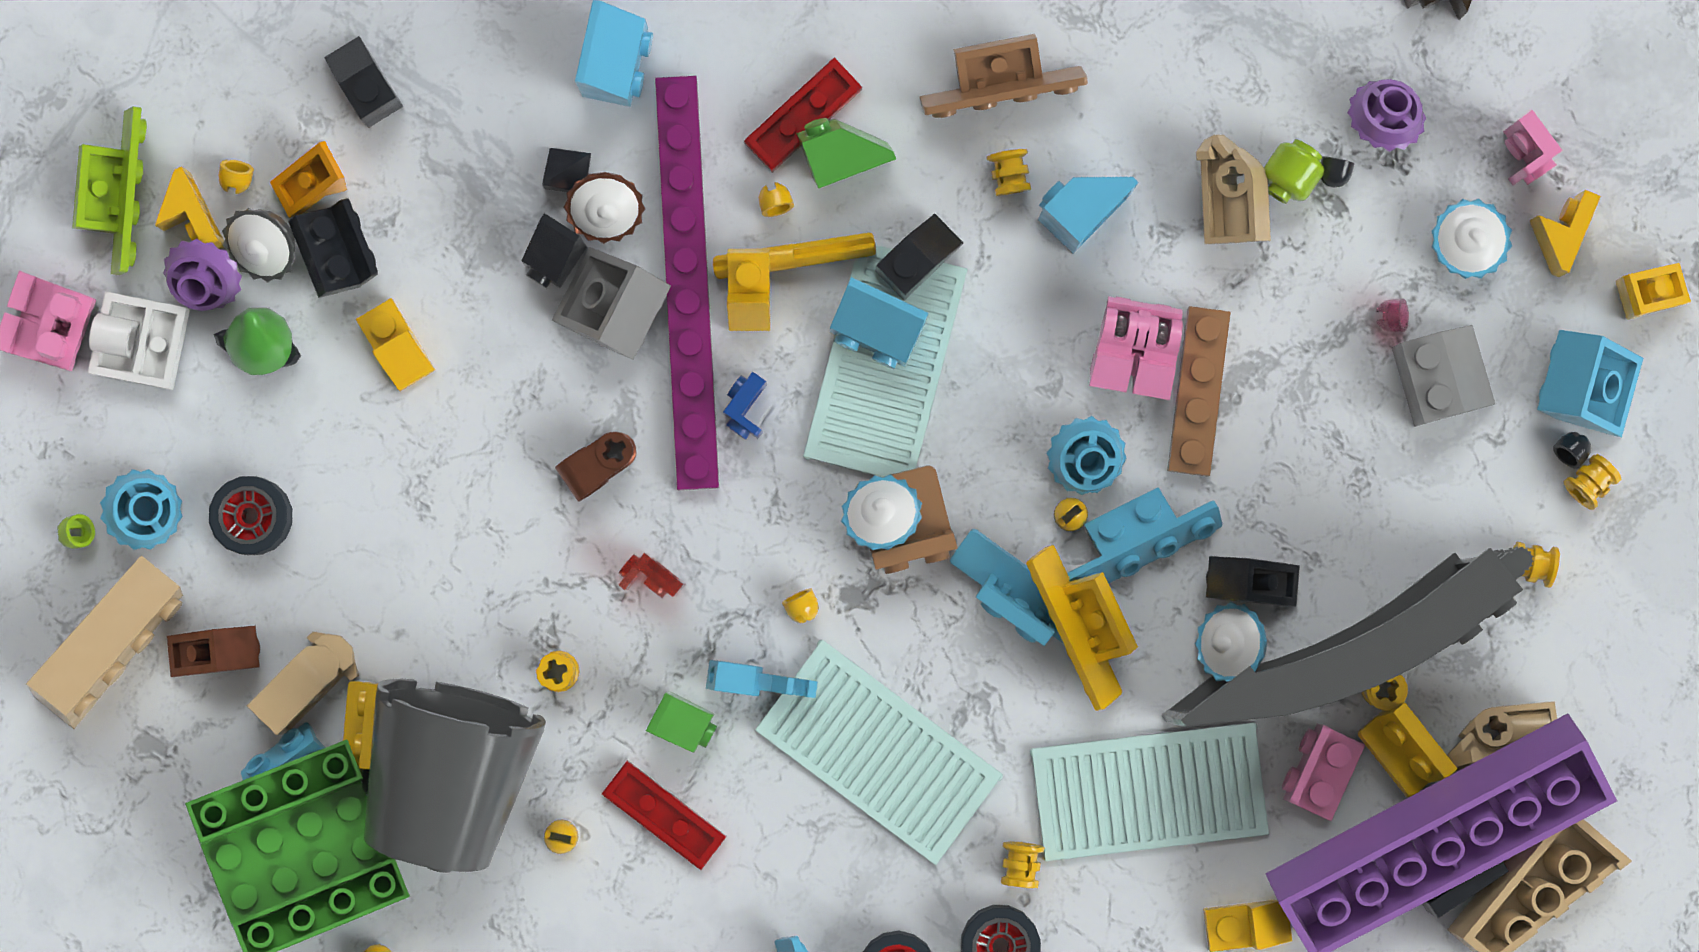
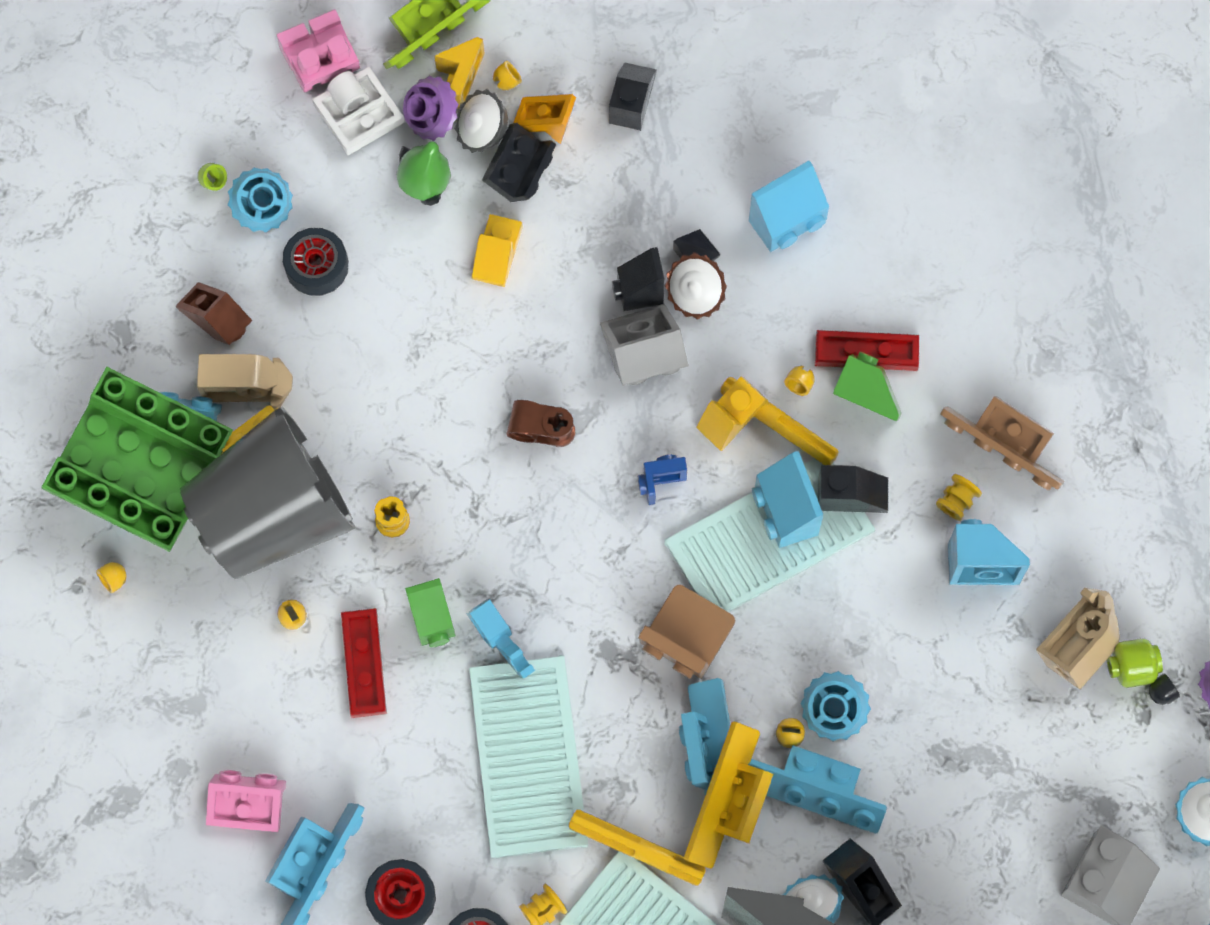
camera: 50 degrees right, 15 degrees down
tan wedge [26,555,183,729] -> none
clear red bracket [619,552,686,598] -> none
magenta plate [655,76,719,491] -> none
yellow hinge [782,588,819,623] -> none
white piece [841,474,922,550] -> none
bright pink hips [1089,296,1183,400] -> none
medium nougat plate [1167,306,1231,477] -> none
clear pink hinge [1376,299,1409,332] -> none
none -> yellow axle [569,809,706,886]

